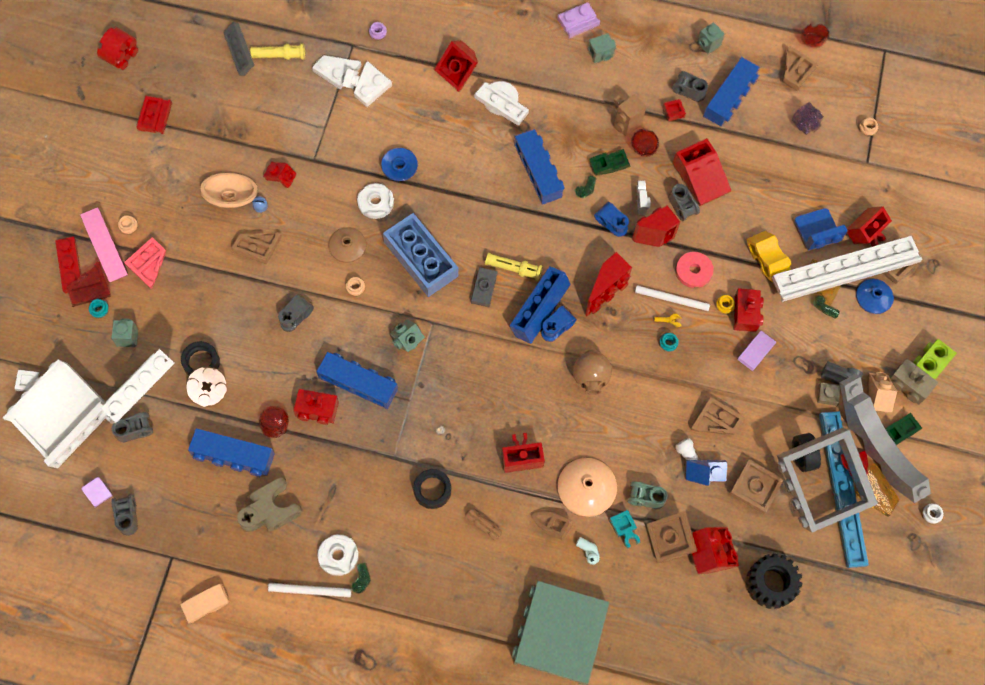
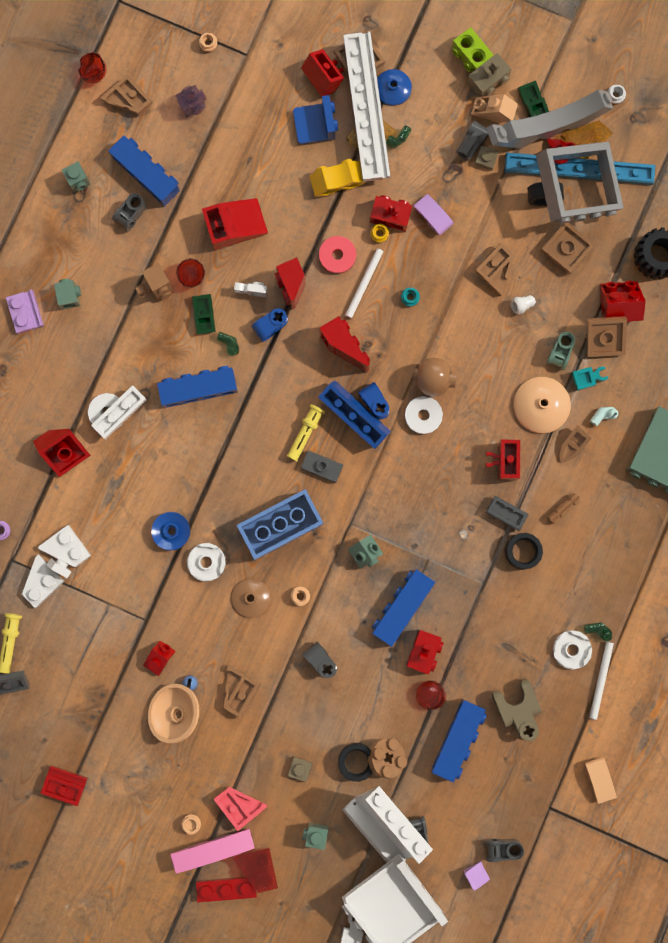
camera: 75 degrees left, 15 degrees up
teal plate [89,299,109,318] -> none
yellow hand [654,314,682,327] -> none
red plate [663,99,686,122] -> none
dark grey piece [669,184,700,221] -> none
blue slope [685,460,727,486] -> none
none -> dark tan plate [288,756,312,782]
none -> white tile [405,396,443,434]
none -> dark grey plate [485,496,529,531]

